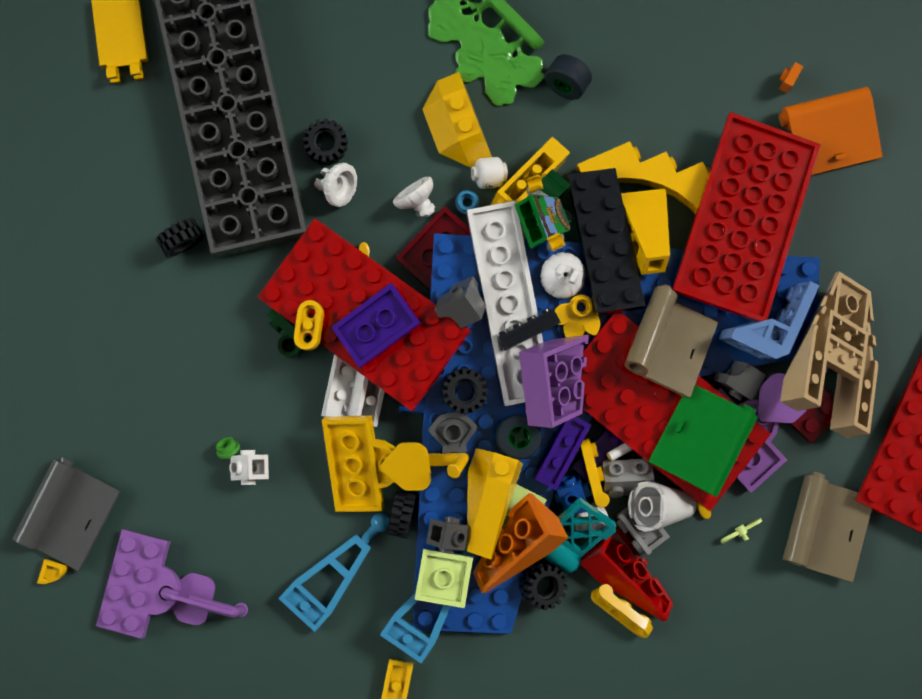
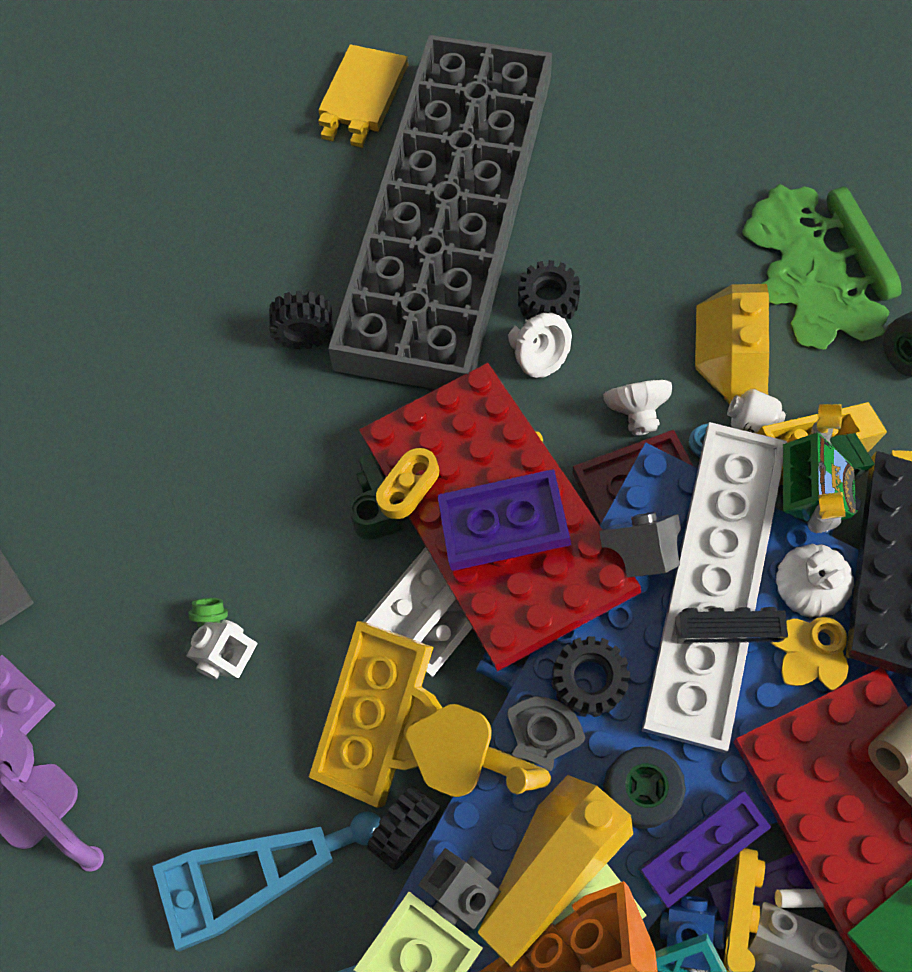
camera: 30 degrees right, 20 degrees down
medium lavender wedge [519,335,589,428] -> none

